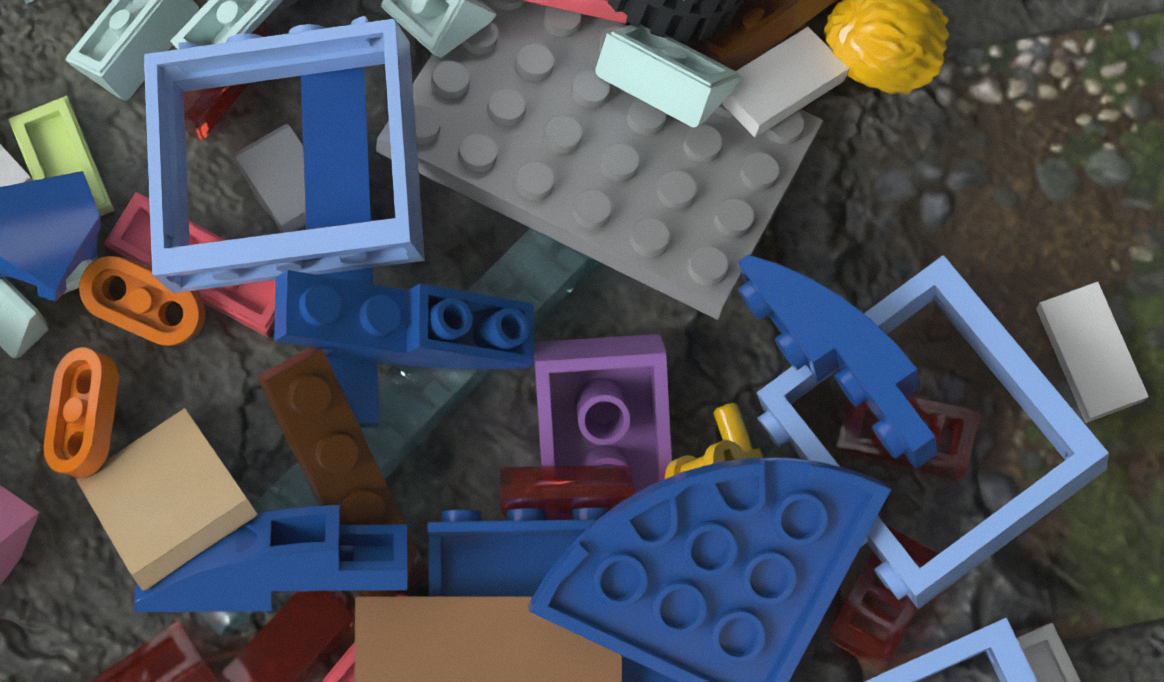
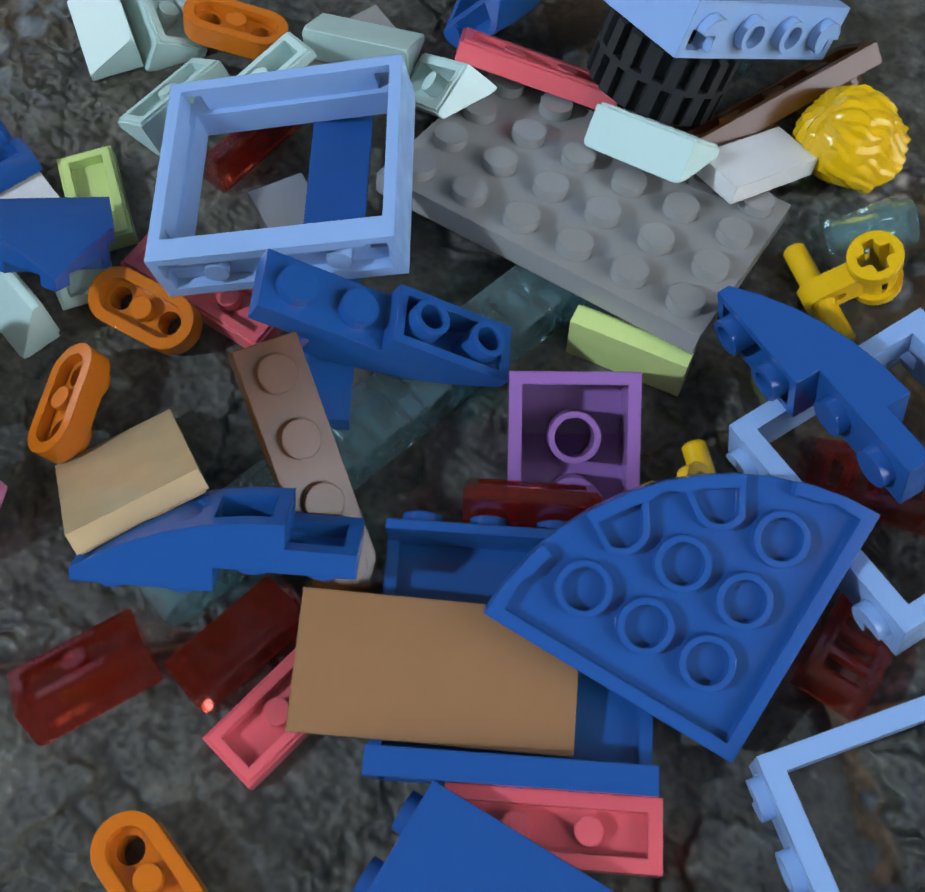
camera: 10 degrees right, 10 degrees down
none -> yellowish green tile [566,305,695,397]
none -> yellow piece [783,230,905,342]
none -> clear light blue cone [824,195,920,255]

